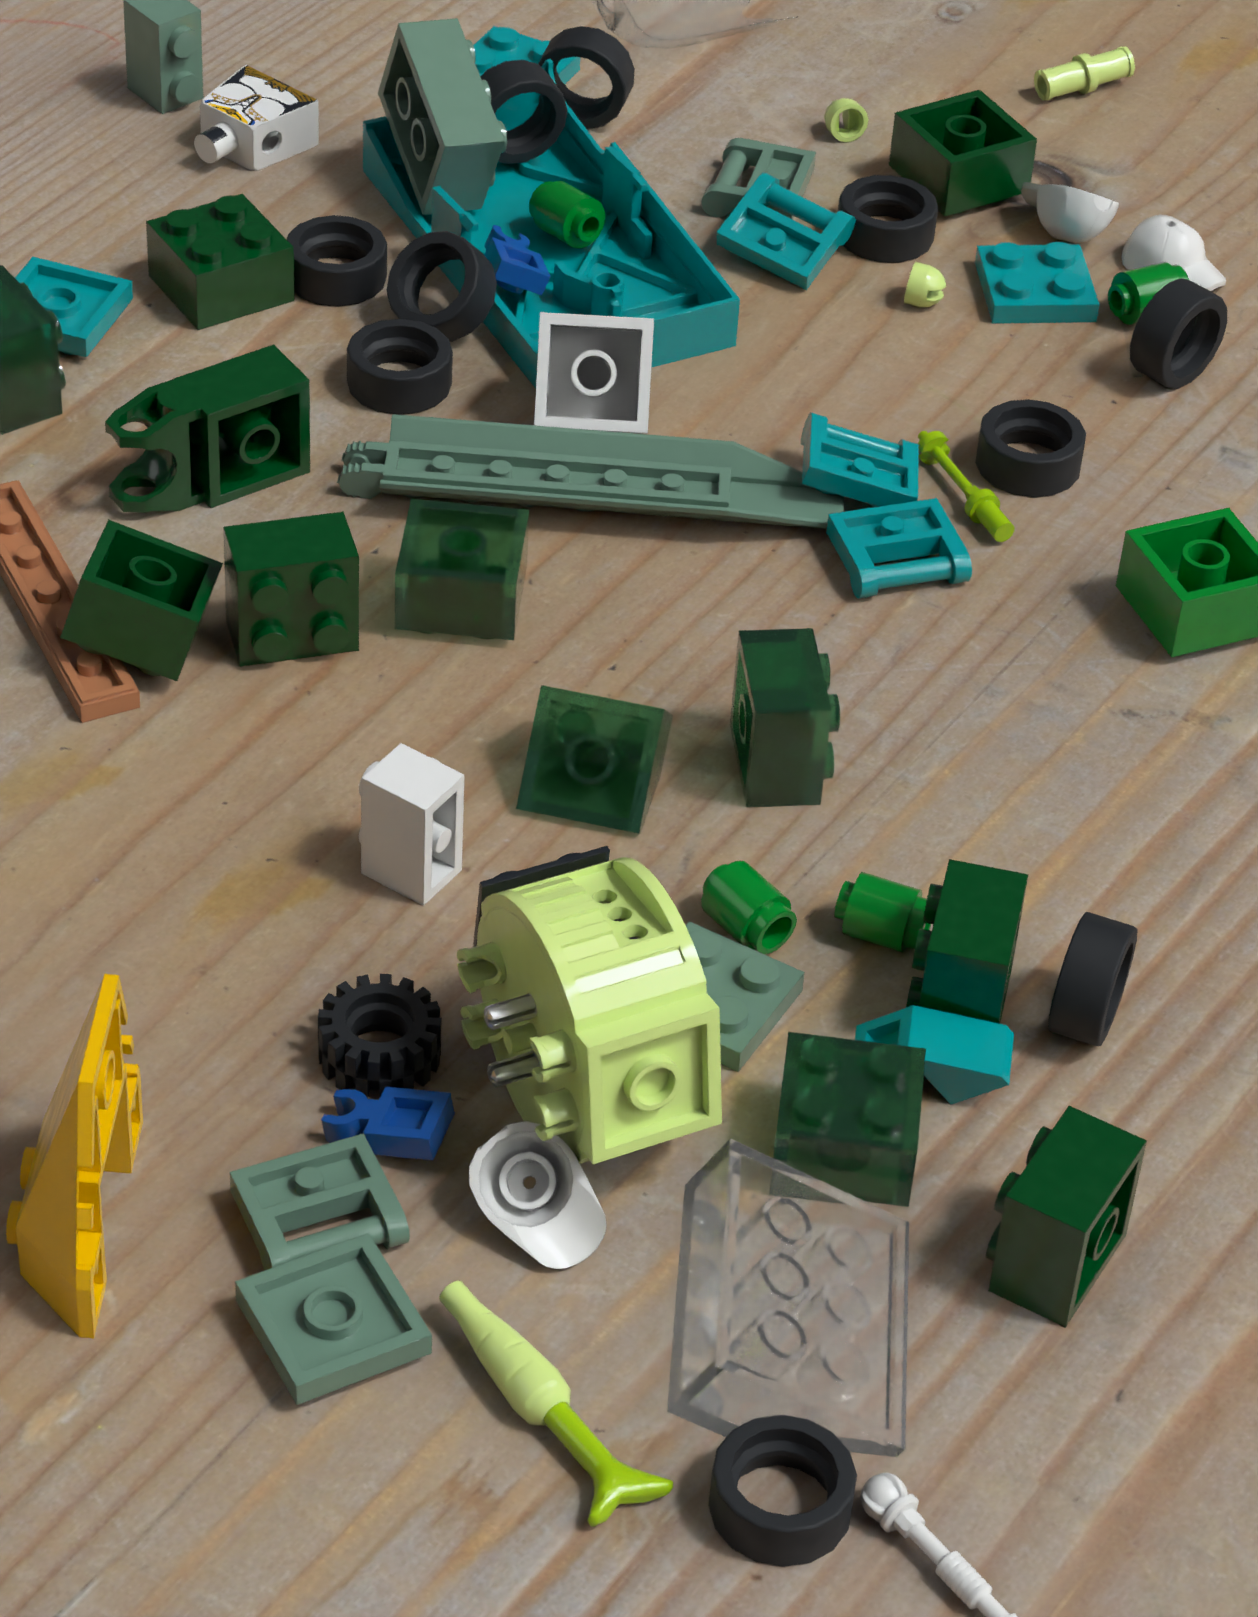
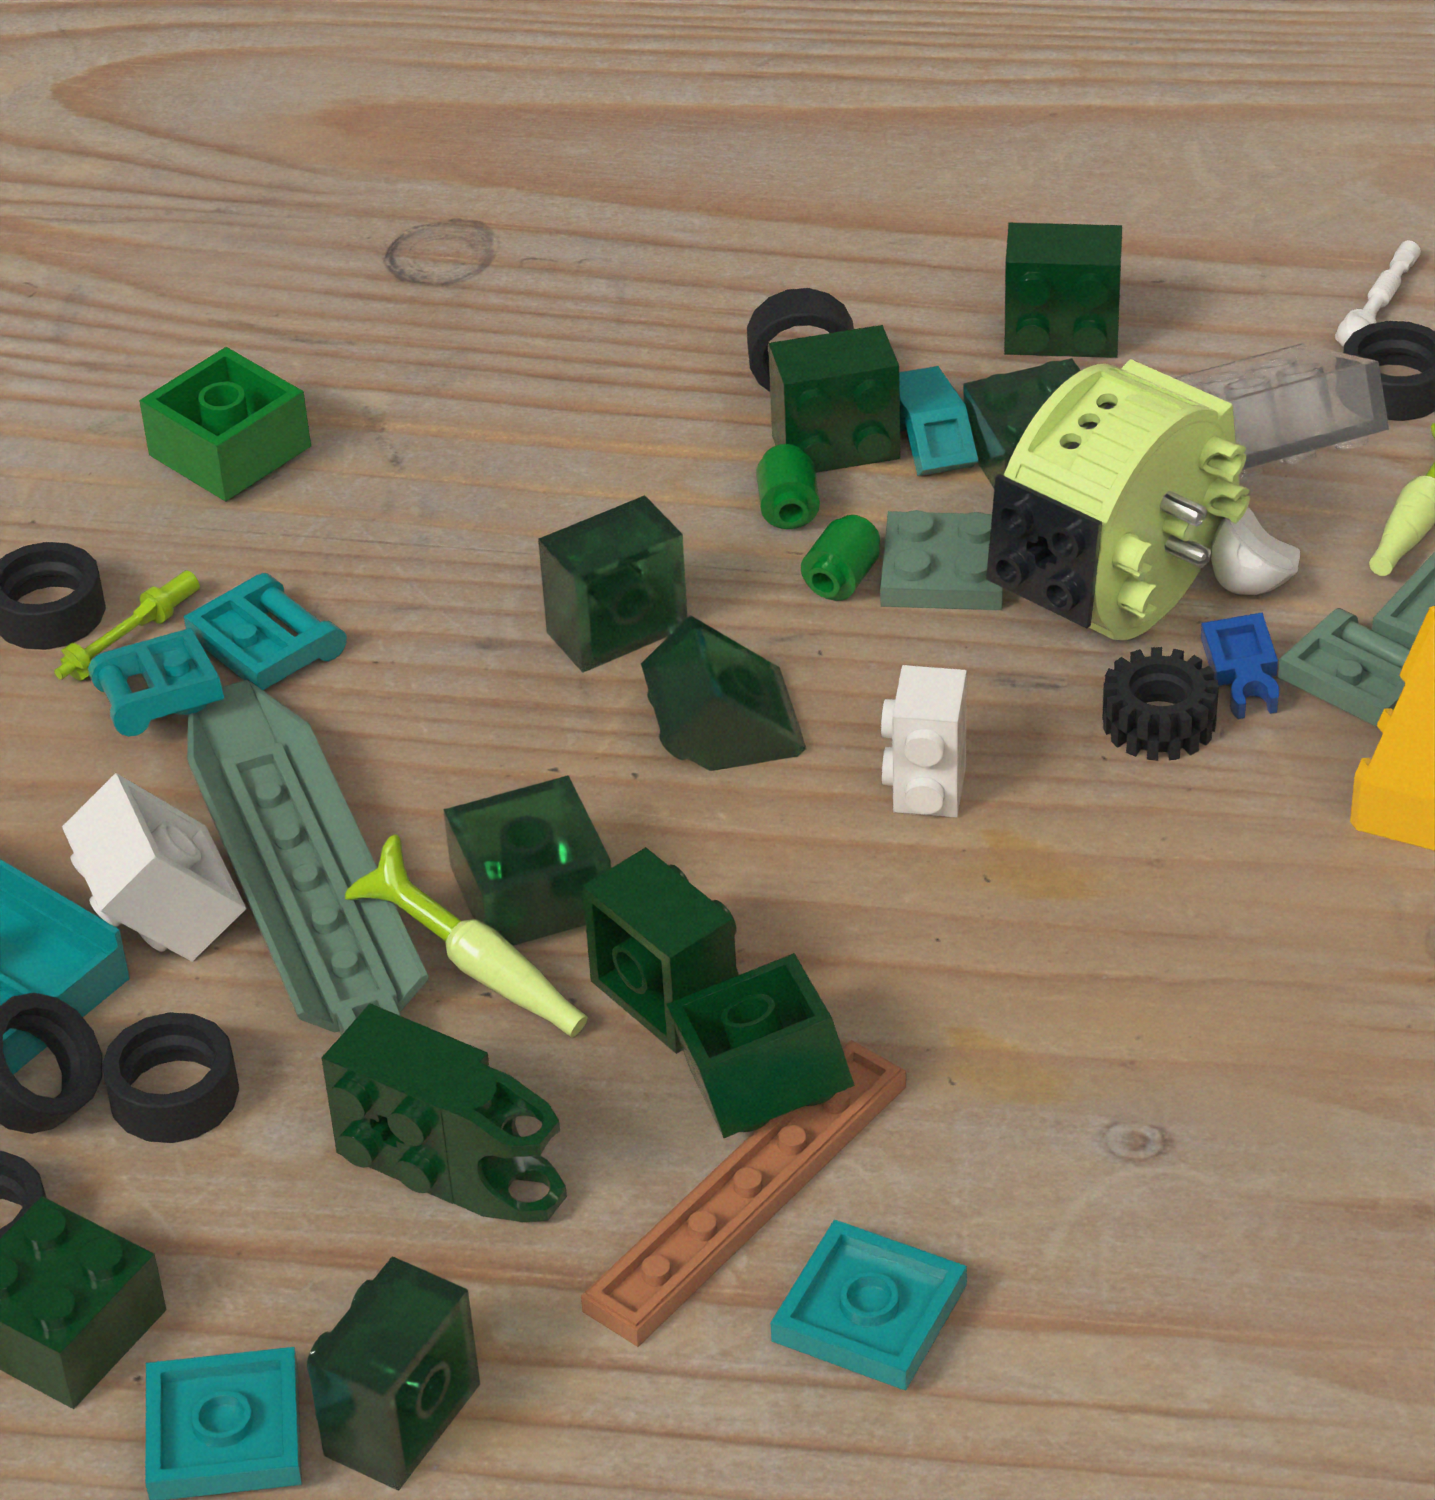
camera: 110 degrees left, 0 degrees up
none -> yellowish green piece [345,834,588,1038]

